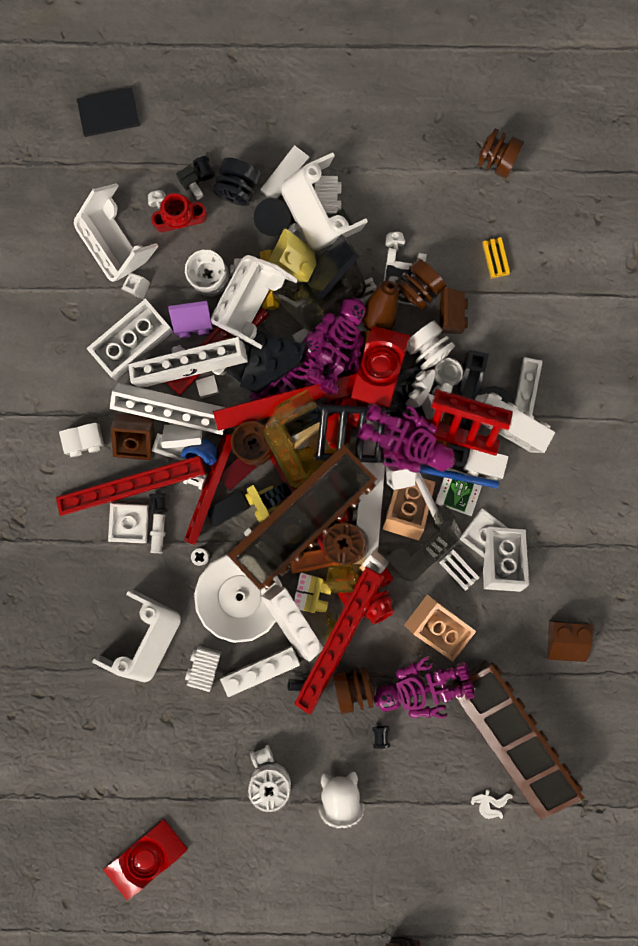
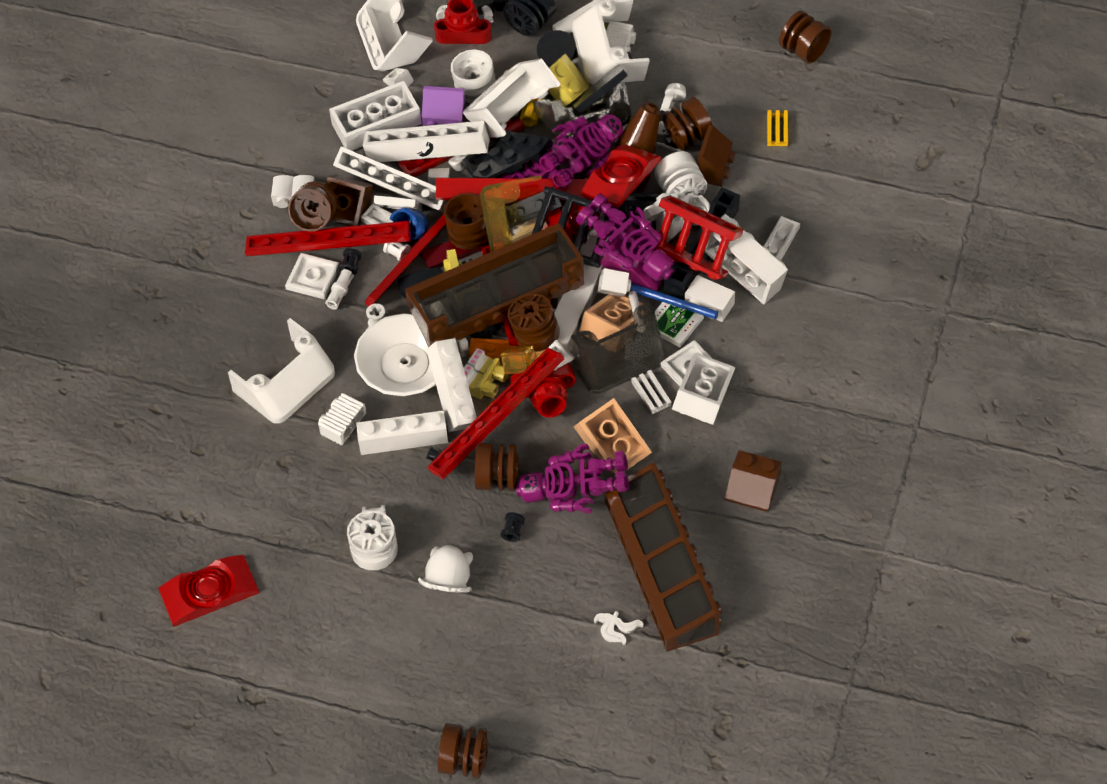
camera: 20 degrees right, 30 degrees down
none -> reddish brown wheel [288,181,338,232]

